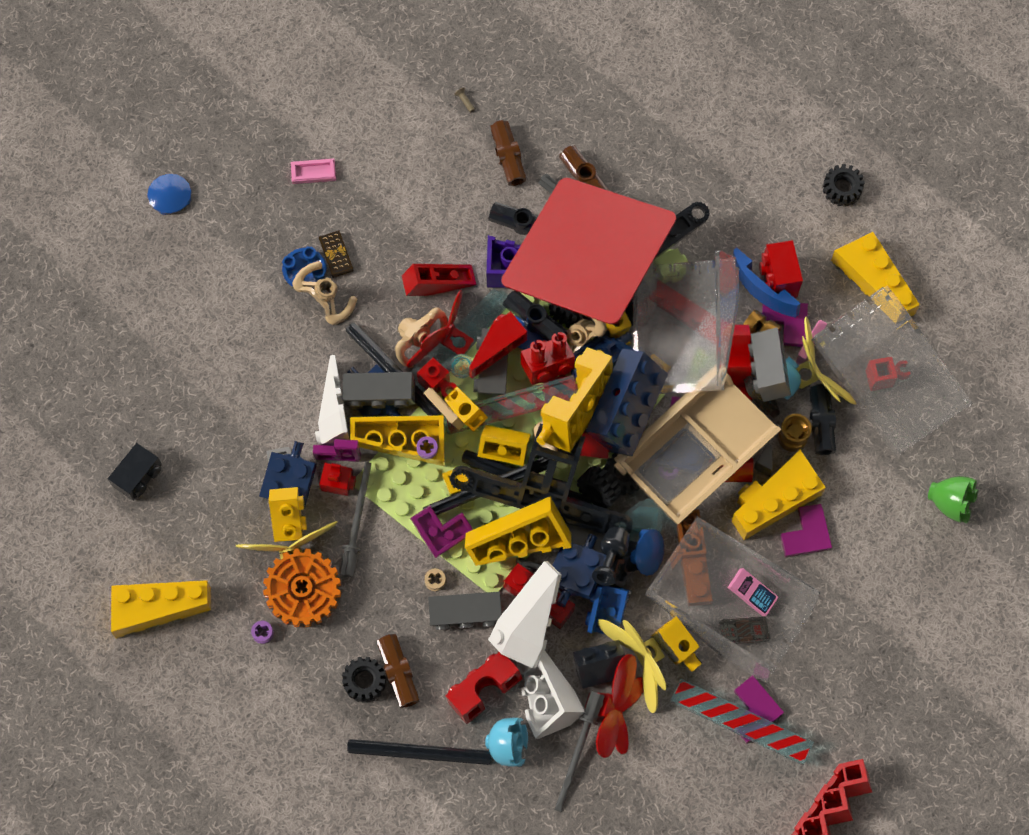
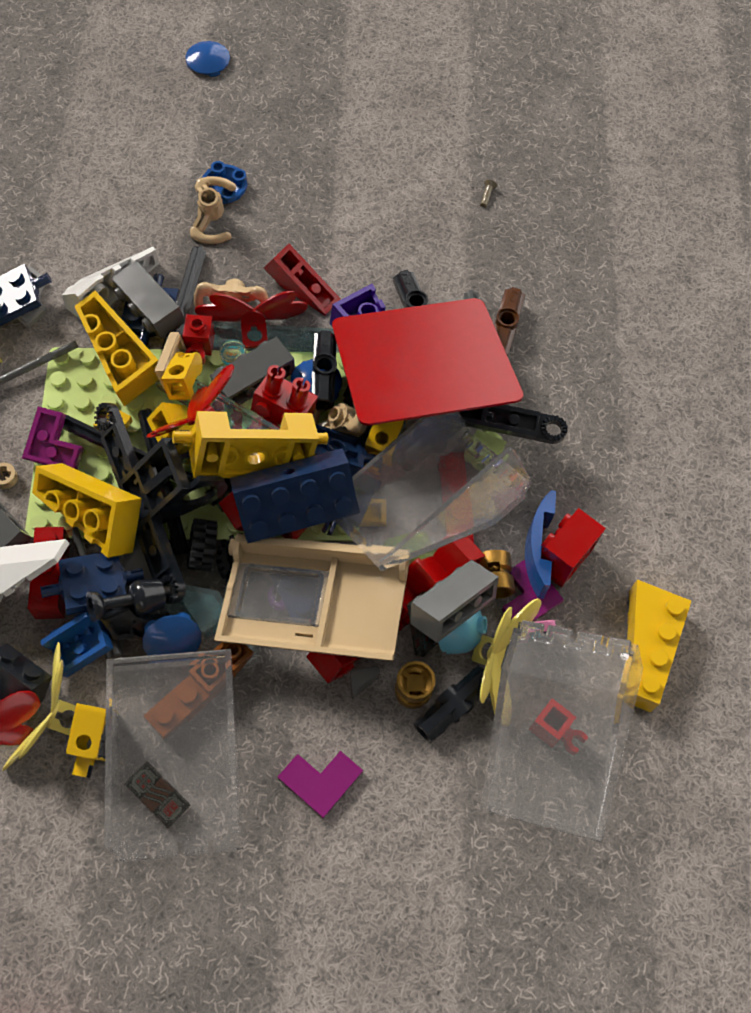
camera: 45 degrees right, 5 degrees down
bright pink tile [291,159,336,184] -> none
magenta tile [313,439,361,462] -> none
dark brown tile [319,230,354,278] -> none
red brick [319,463,356,496] -> none
medium lavender bush [416,436,438,459] -> none
red slope [469,311,527,379] -> none
reddish brown piece [490,120,526,186] -> none
tile [670,679,814,765] -> none
tile [727,568,778,616] -> none
yellow wedge [732,450,826,540] -> none
magenta tile [734,675,784,744] -> none
yellow plate [737,480,762,506] -> none
black tyre [823,164,865,207] -> none
bright green piece [928,476,978,523] -> none
none -> red piece [146,364,234,438]

